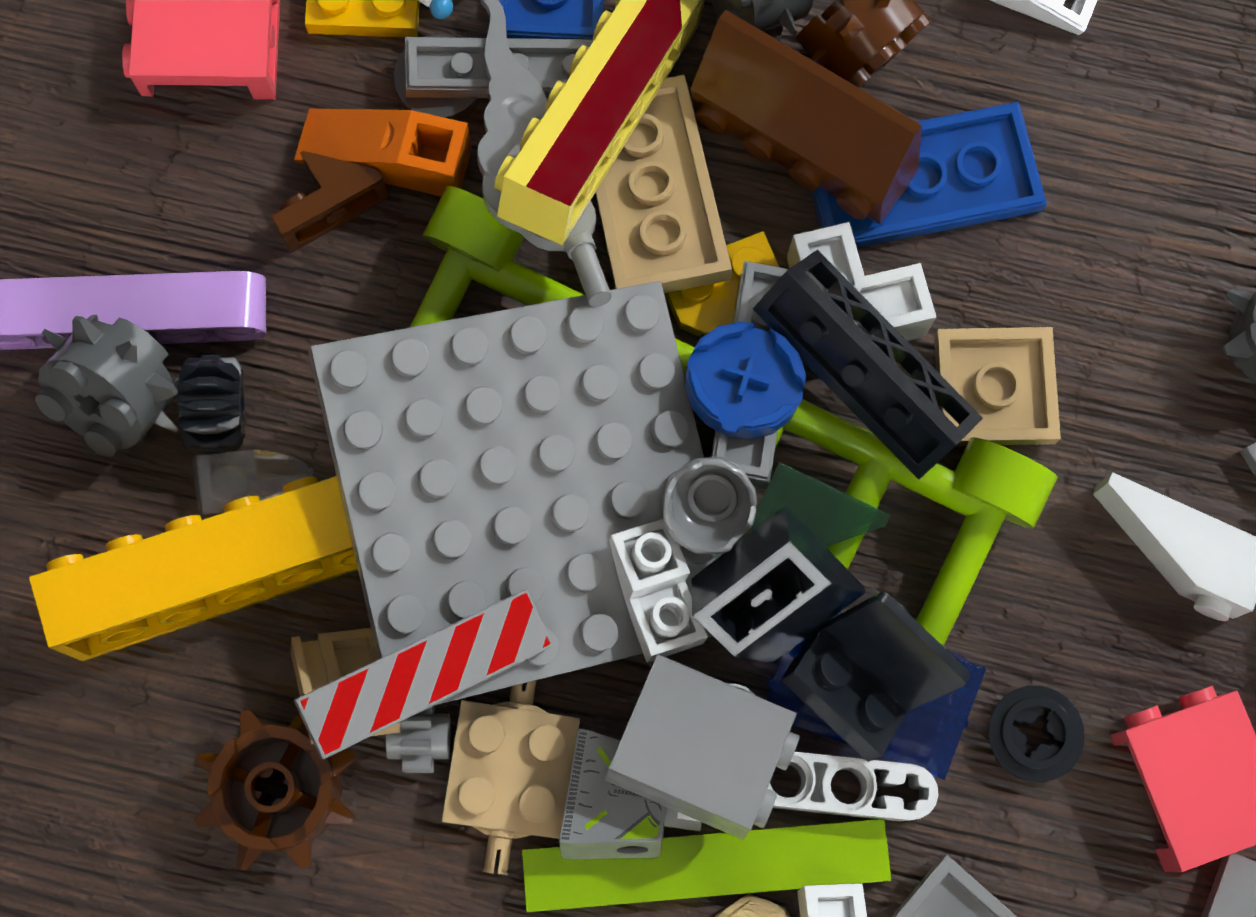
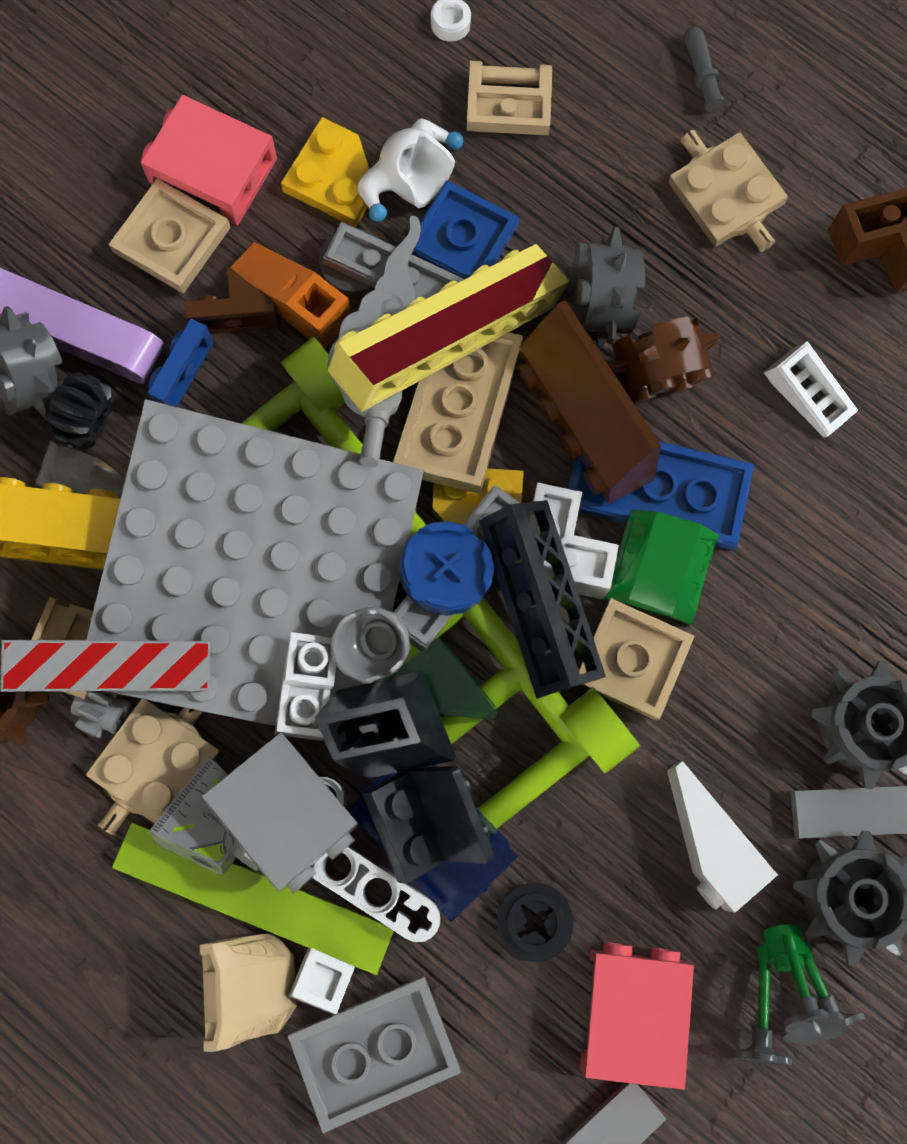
camera: 25 degrees right, 0 degrees up
none -> tan plate [109,178,231,294]
none -> blue plate [148,319,214,407]
none -> green slope [604,510,719,626]

